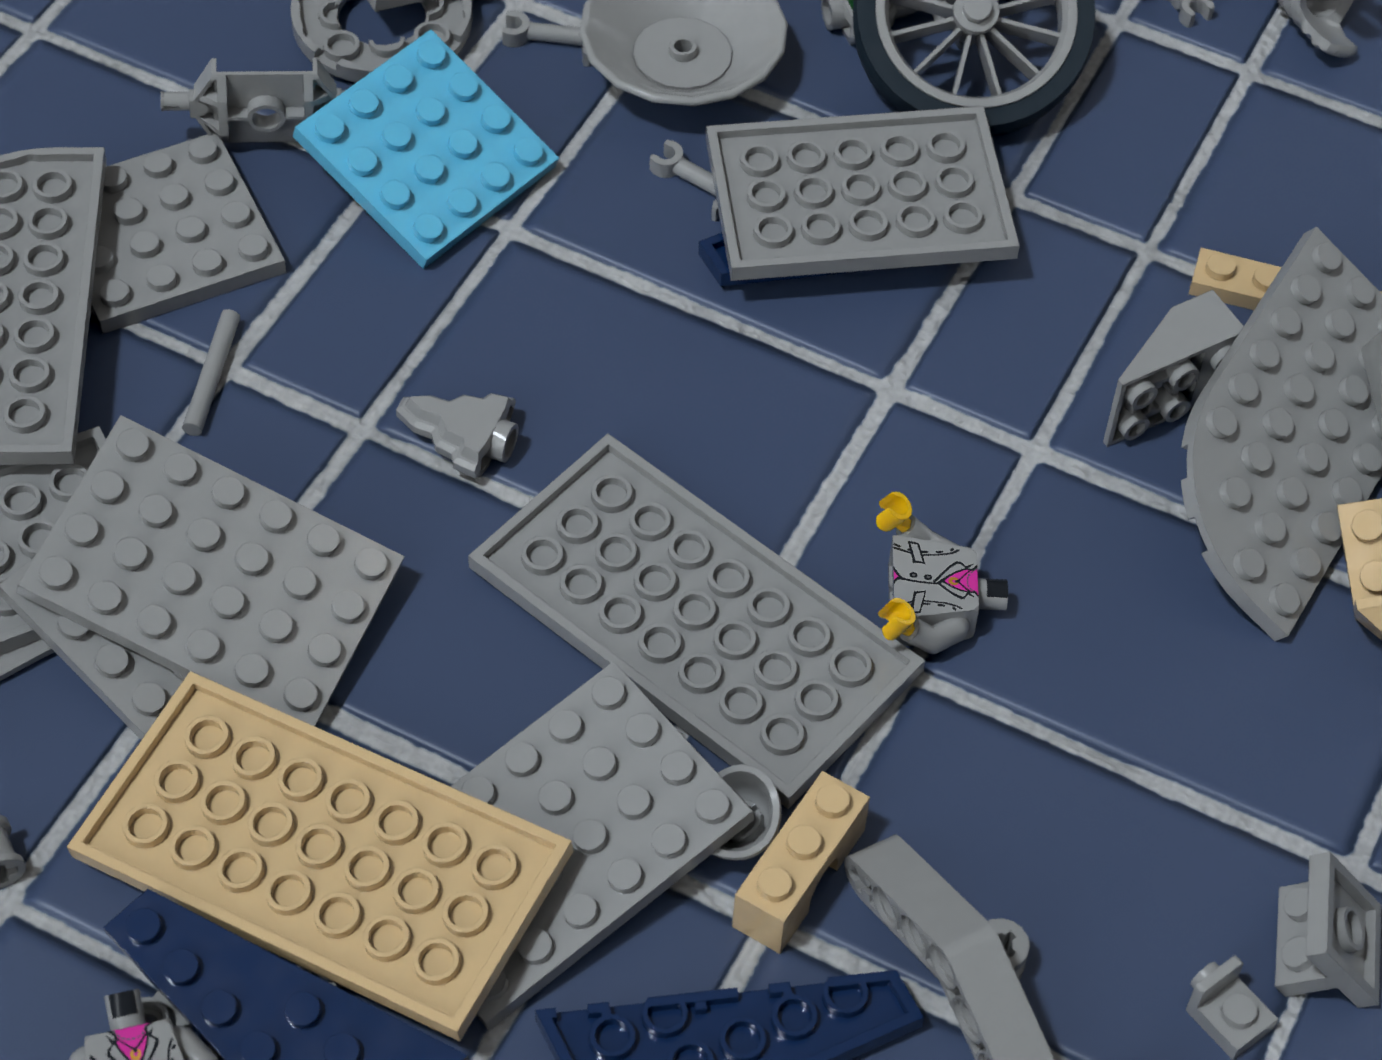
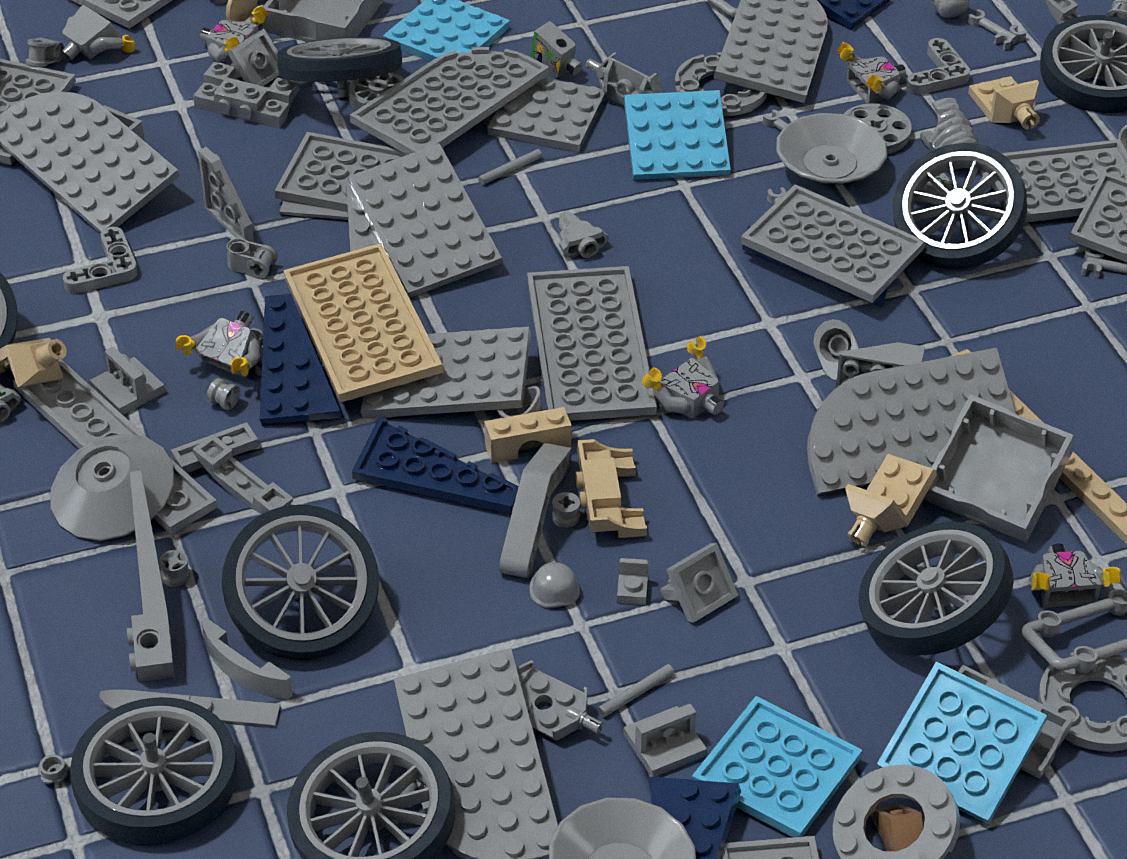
camera: 45 degrees right, 10 degrees down
none -> light grey torso [530,21,582,78]
none -> tan bracket [576,439,647,538]
none -> light grey piece [813,319,859,380]

